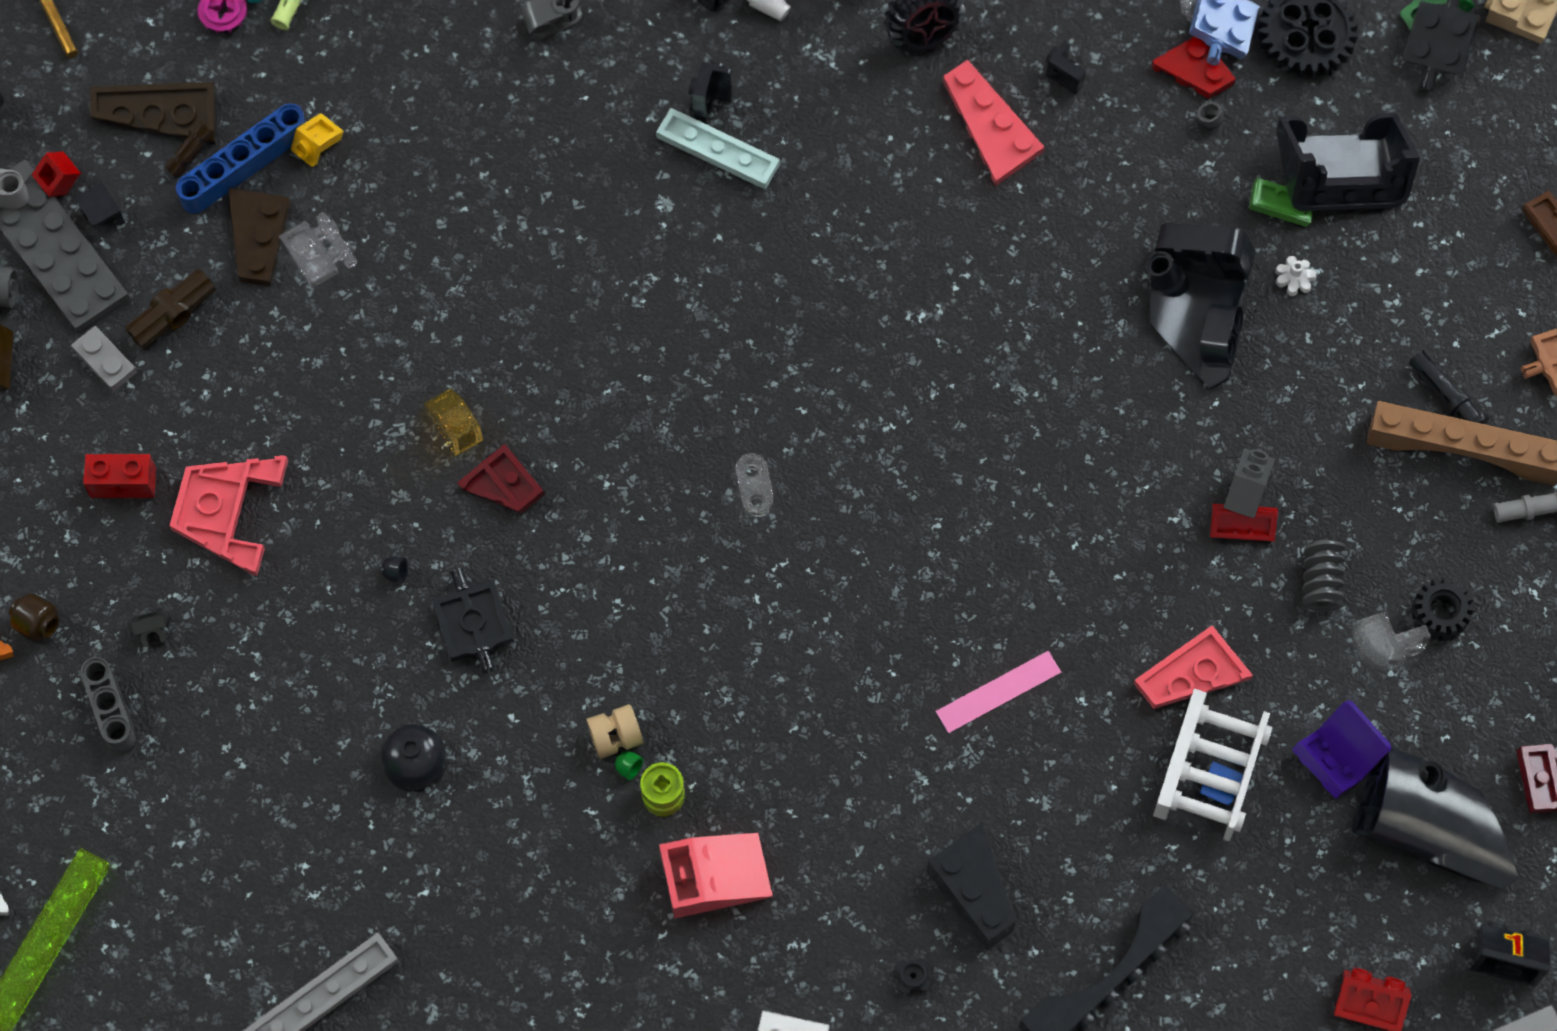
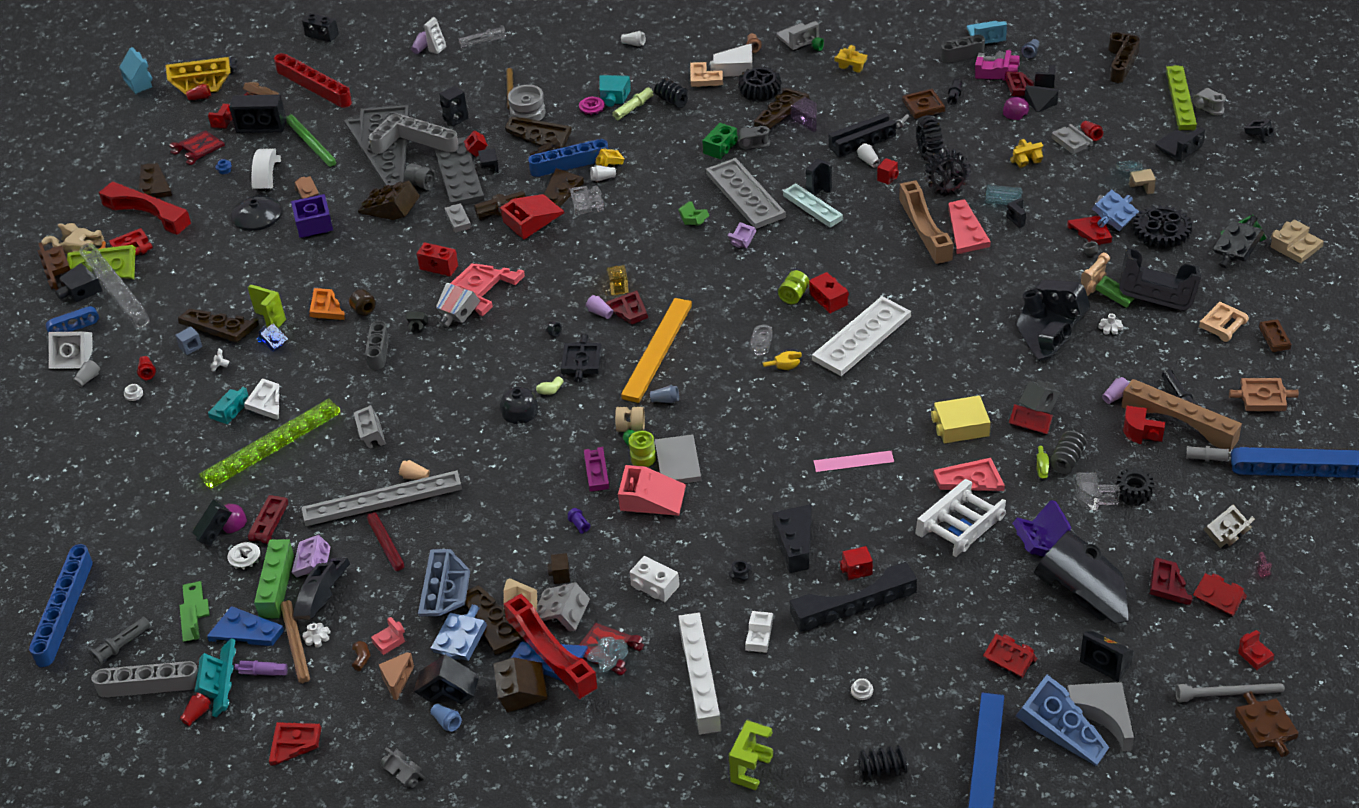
camera: 25 degrees right, 25 degrees down
none -> light grey hinge [354,405,386,448]
none -> light nougat cone [399,460,430,480]
none -> light grey torso [436,283,481,328]
none -> red slope [500,194,564,239]
none -> light grey wheel [508,85,546,121]
none -> yellowish green arm [536,377,563,395]
none -> dark purple pin [567,508,591,533]
none -> magenta plate [584,447,609,492]
none -> lavender cone [586,295,613,319]
none -> white cone [590,165,616,182]
none -> light orange tile [621,298,692,403]
none -> sand blue cone [650,384,679,403]
none -> light grey tile [655,435,701,483]
none -> bright green bracket [678,201,710,226]
none -> green brick [702,123,738,159]
none -> light grey plate [706,158,786,229]
none -> lavender bracket [728,222,756,248]
none -> yellow hand [763,351,802,370]
none -> lime wheel [778,270,809,304]
none -> red brick [809,272,849,313]
none -> white plate [812,296,911,376]
none -> red brick [840,546,873,580]
none -> red plate [877,158,899,185]
none -> medium nougat arch [899,180,953,264]
none -> light yellow brick [931,395,990,443]
none -> clear light blue panel [985,185,1023,205]
none -> lime hand [1037,446,1049,479]
none -> light nougat plate [1081,253,1110,296]
none -> lavender cone [1102,377,1129,404]
none -> red brick [1123,406,1165,444]
none -> light nougat plate [1199,302,1249,342]

